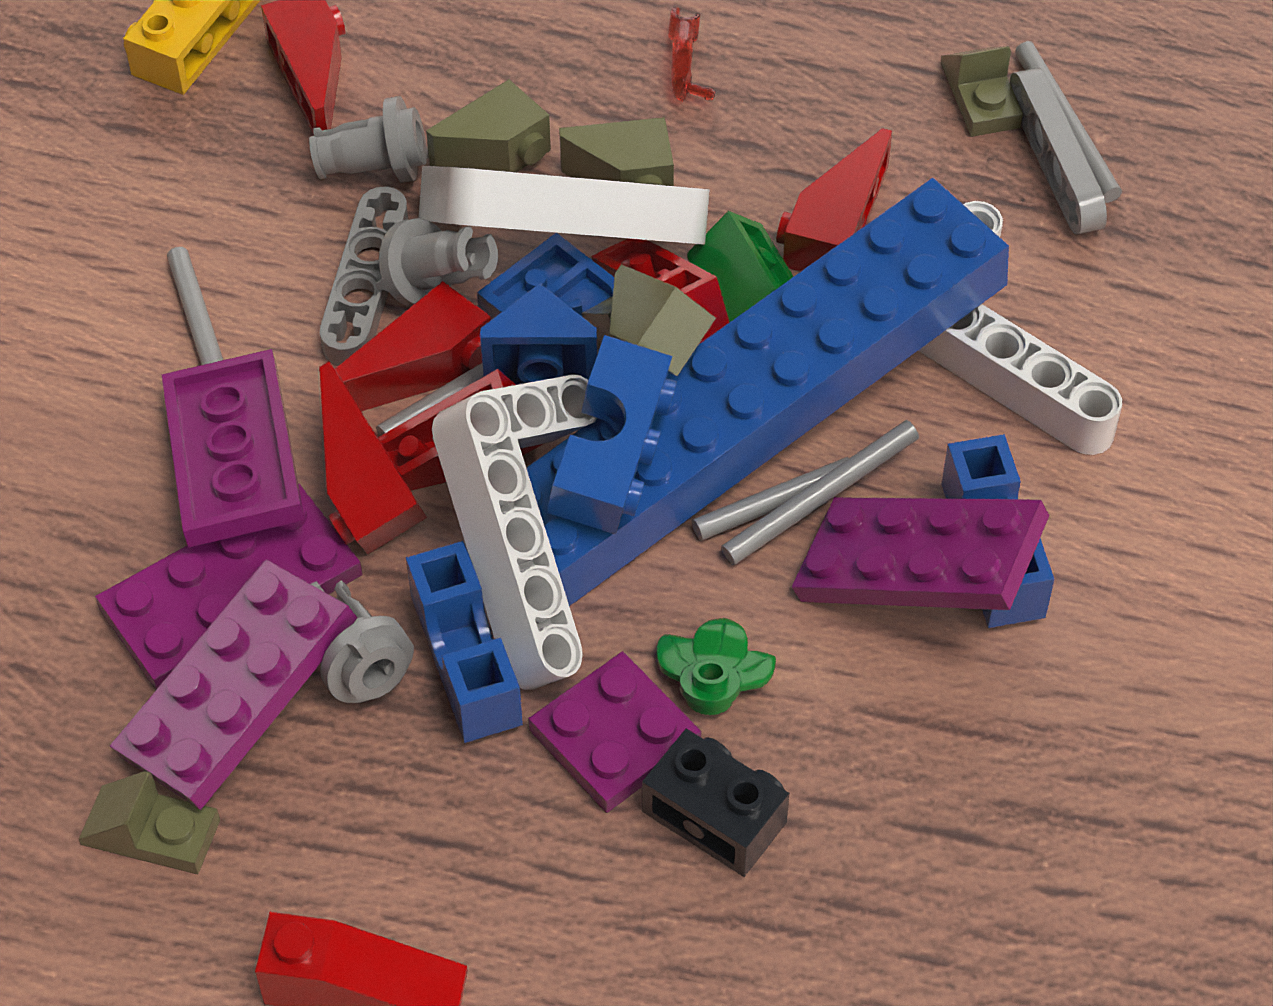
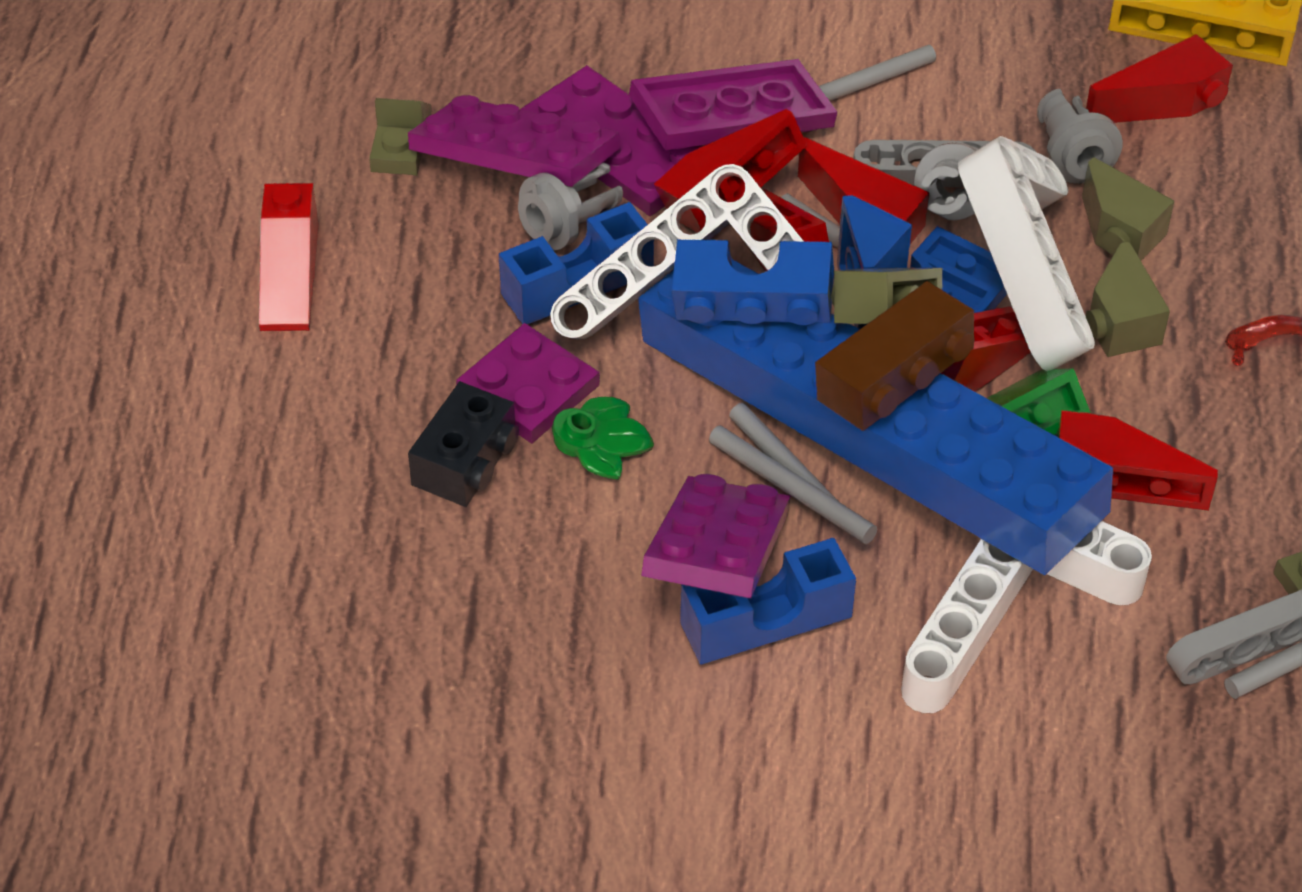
camera: 80 degrees right, 5 degrees down
none -> reddish brown brick [815,281,974,431]

